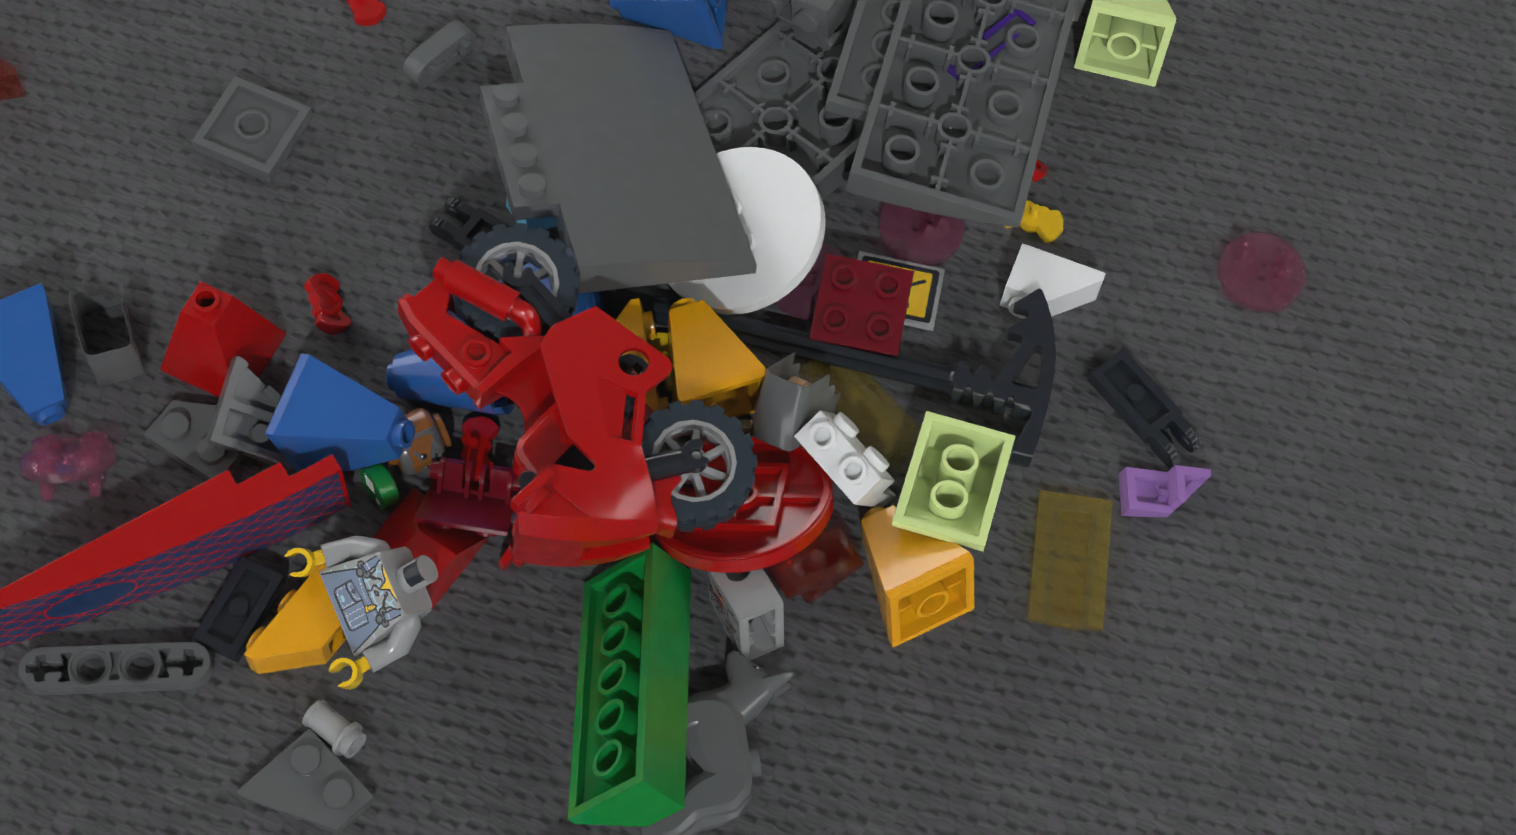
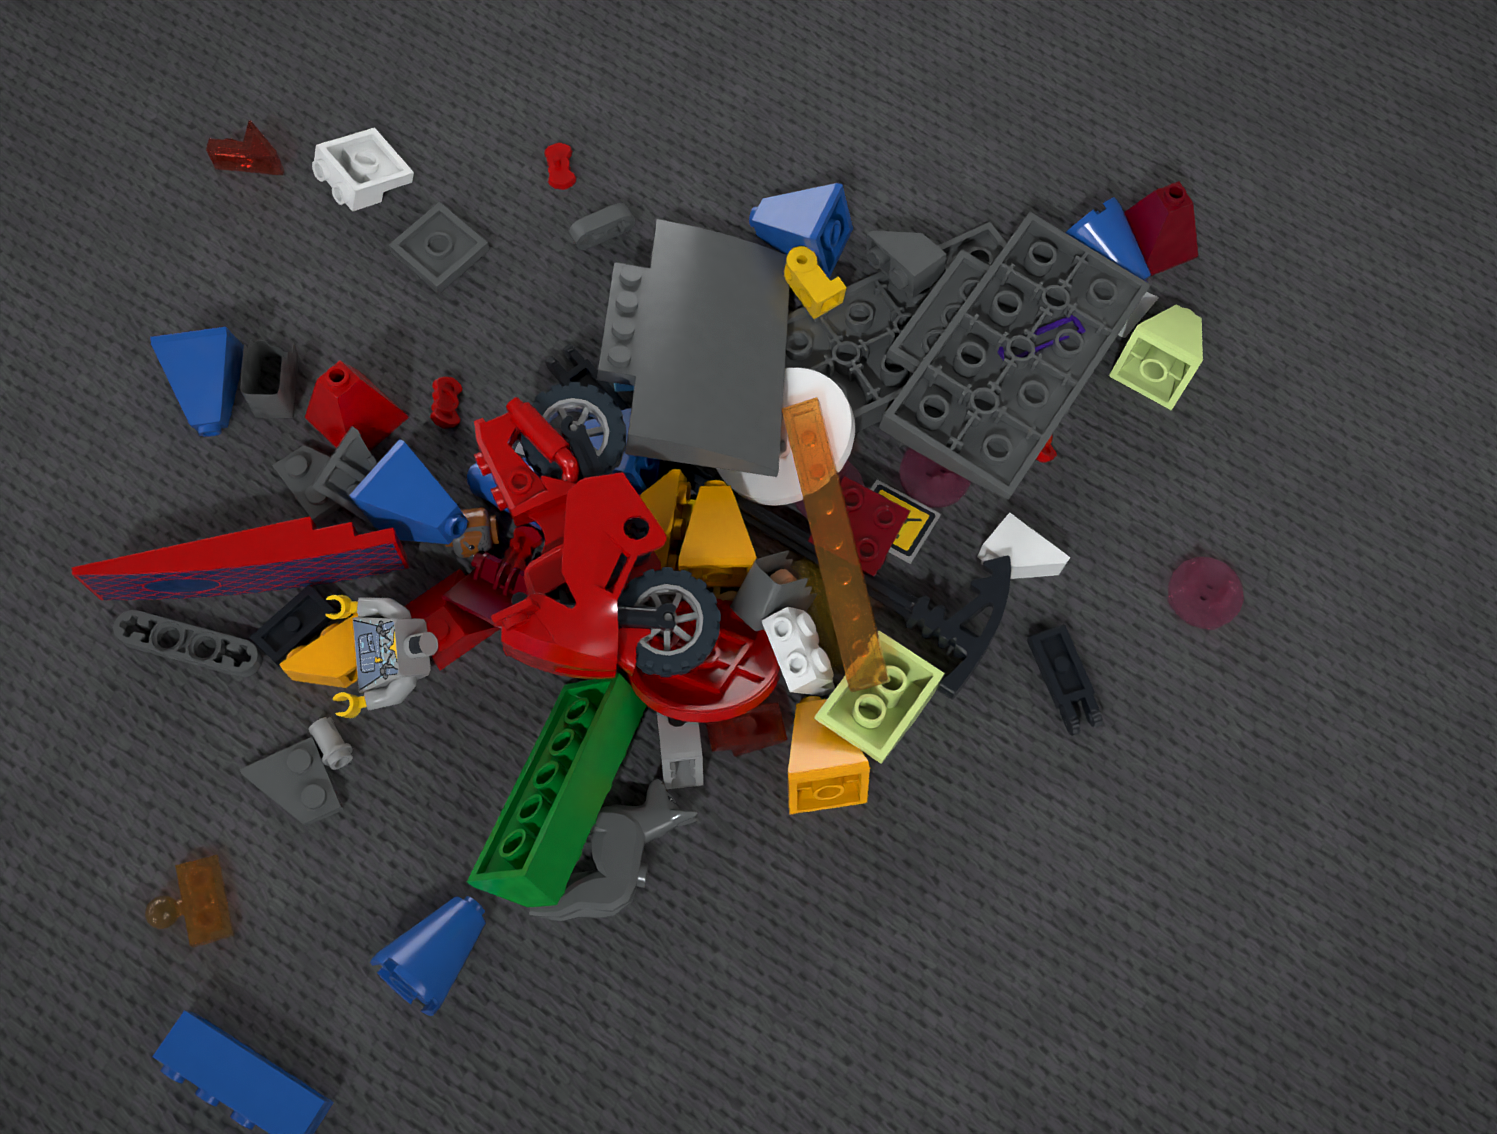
camera: 20 degrees right, 5 degrees up
clear pink plate [20,431,117,501] -> none
green tile [360,463,399,510] -> none
yellow piece [1004,200,1064,243] -> none
clear yellow piece [1027,490,1113,632] -> none
medium lavender slope [1118,465,1211,517] -> none
none -> white plate [312,128,414,212]
none -> clear orange tile [782,397,890,692]
none -> yellow leg [784,246,847,319]

